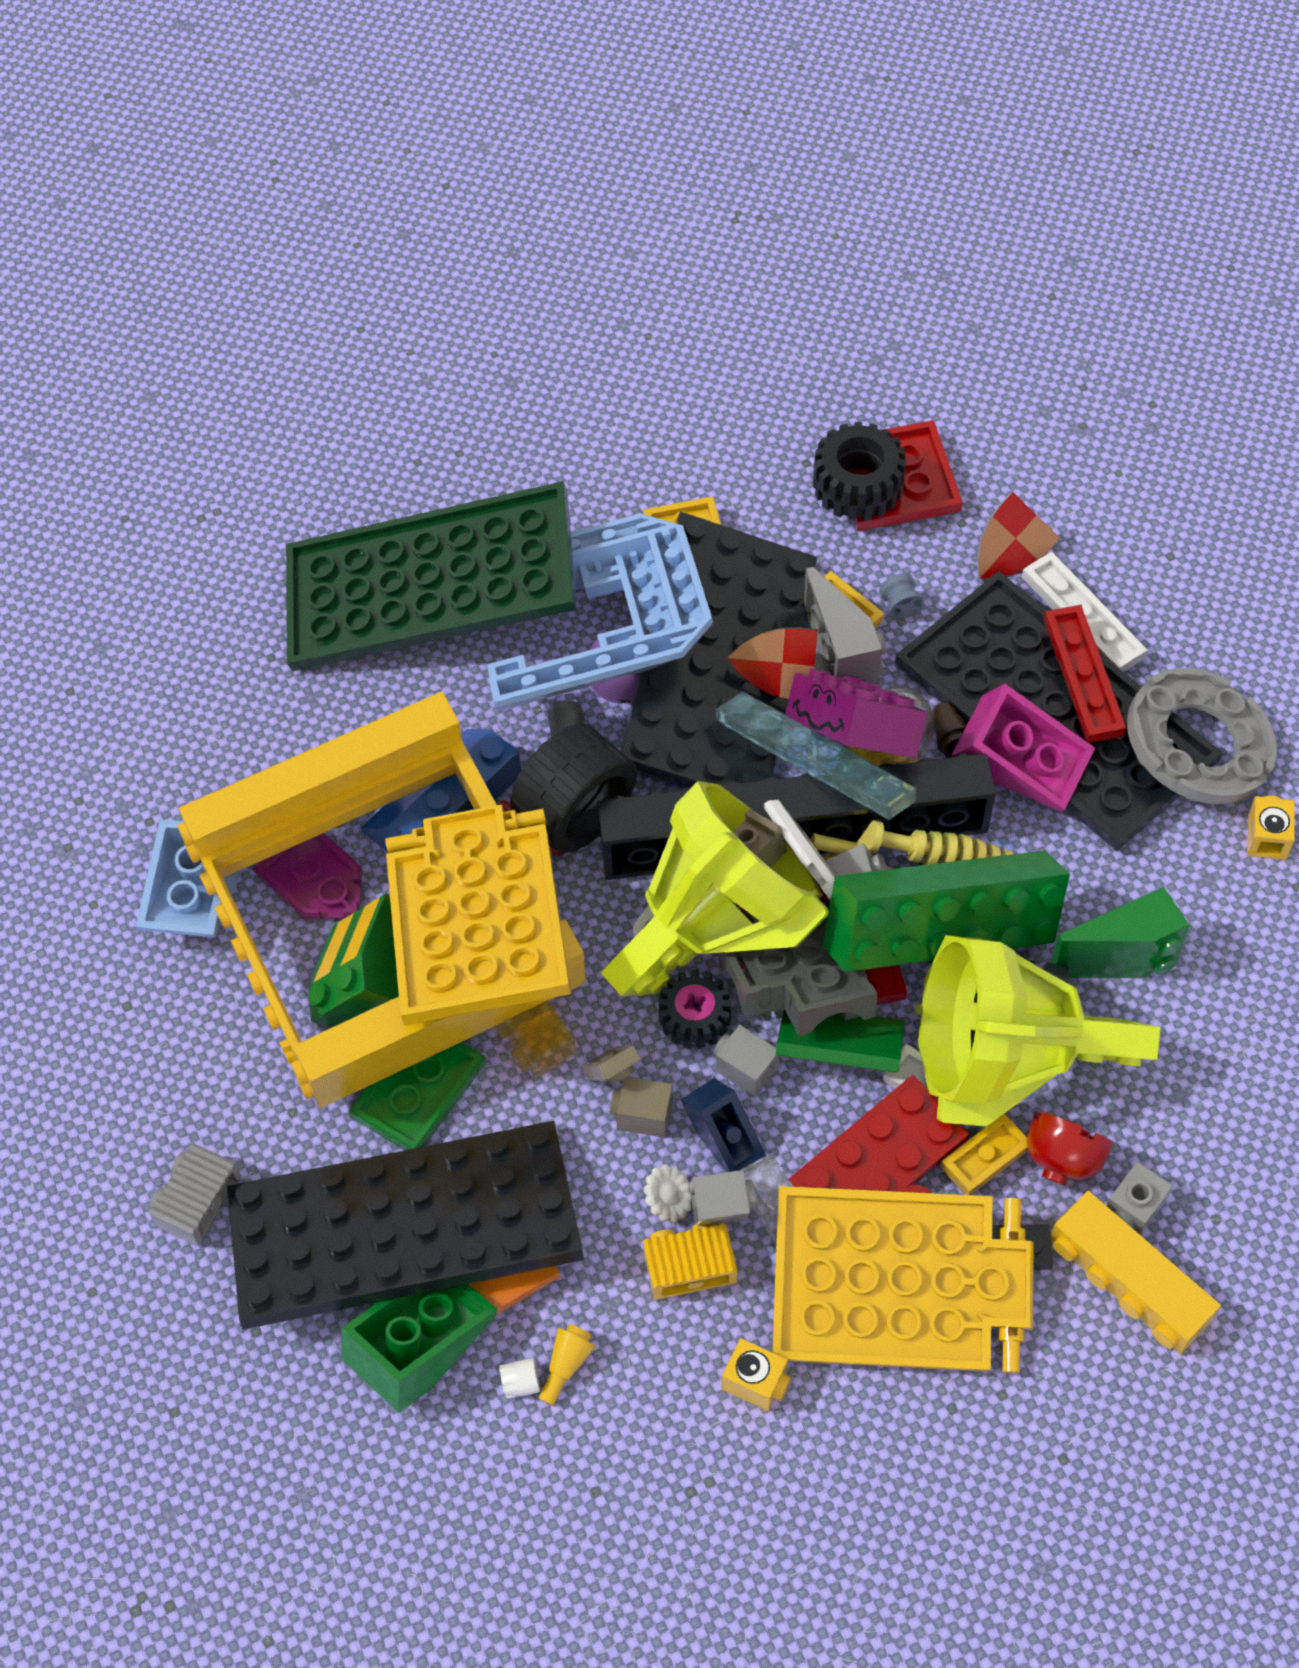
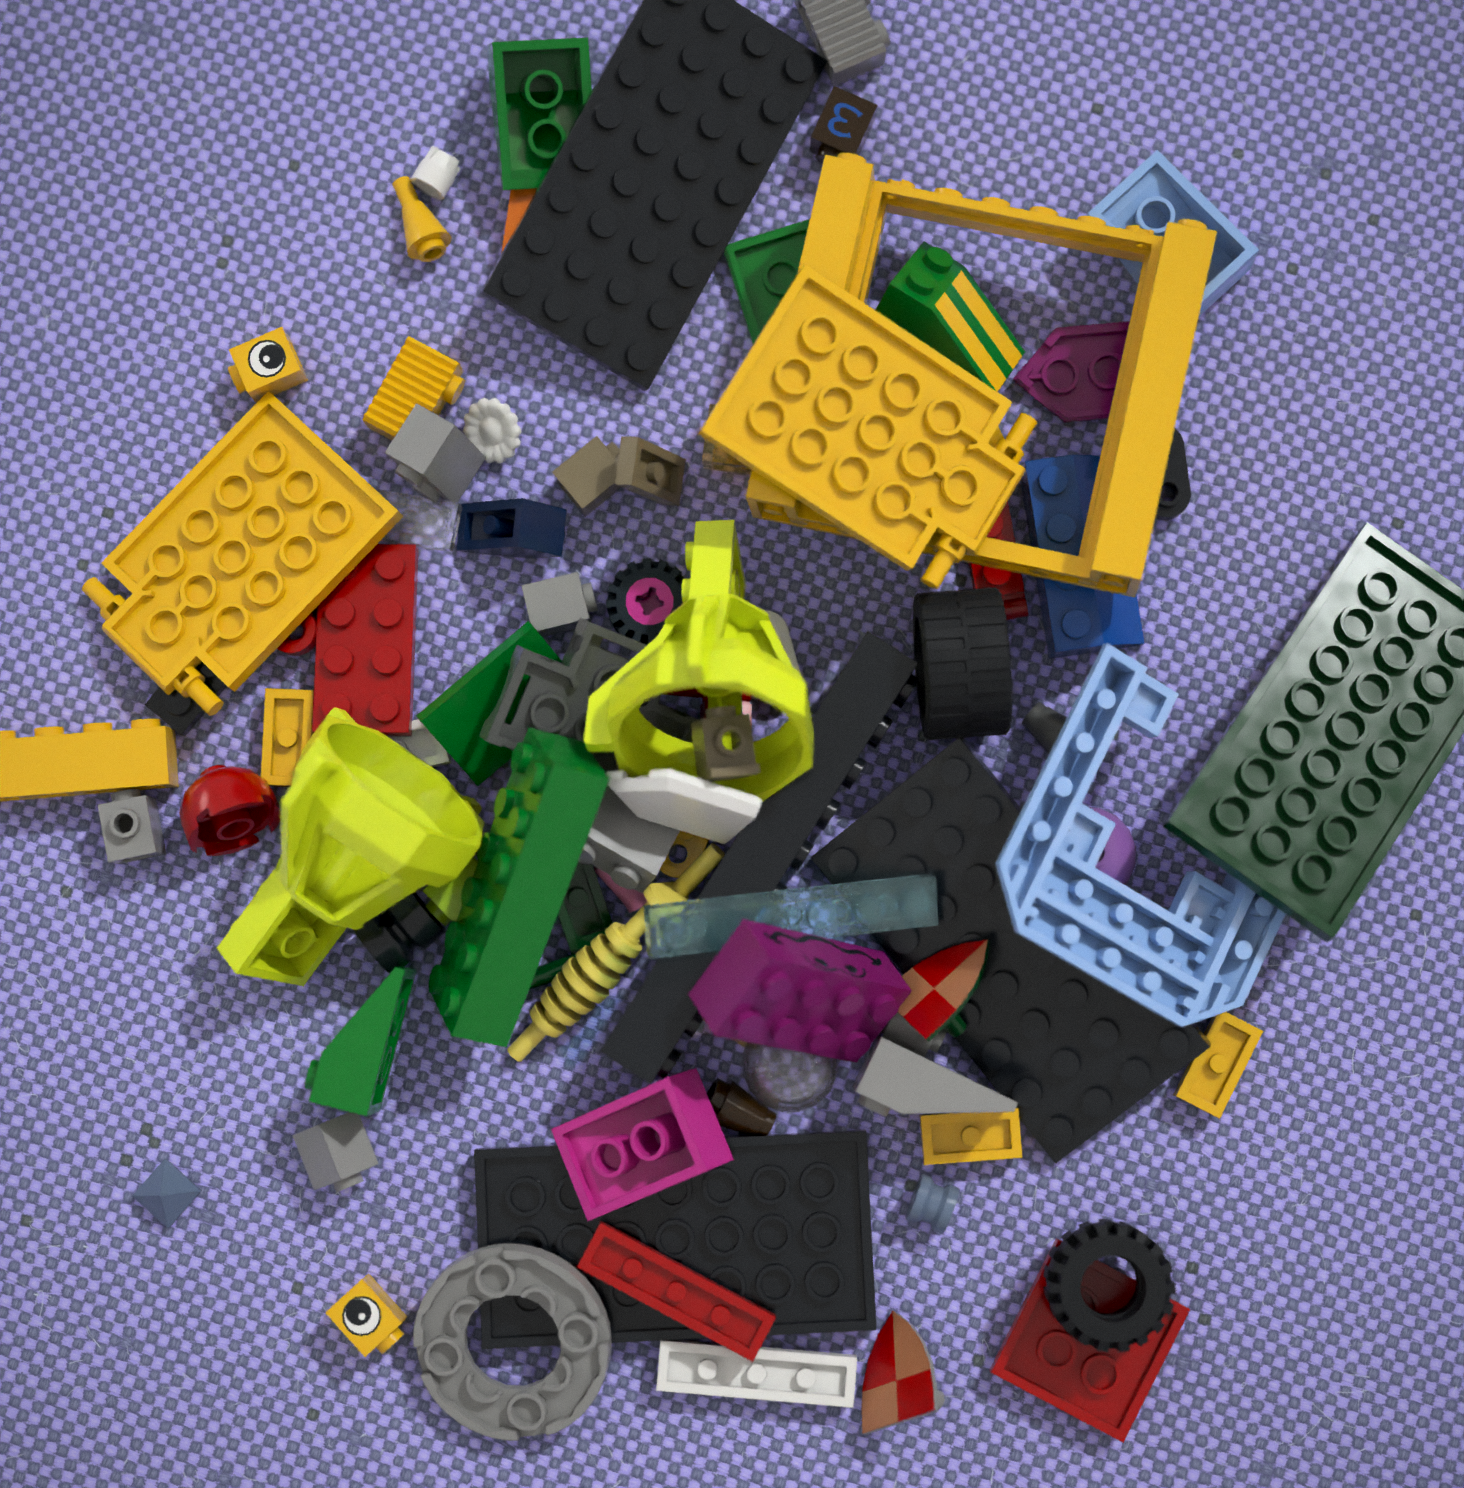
camera: 130 degrees right, 25 degrees up
none -> light grey brick [292,1112,379,1192]
none -> dark brown brick [810,86,878,164]

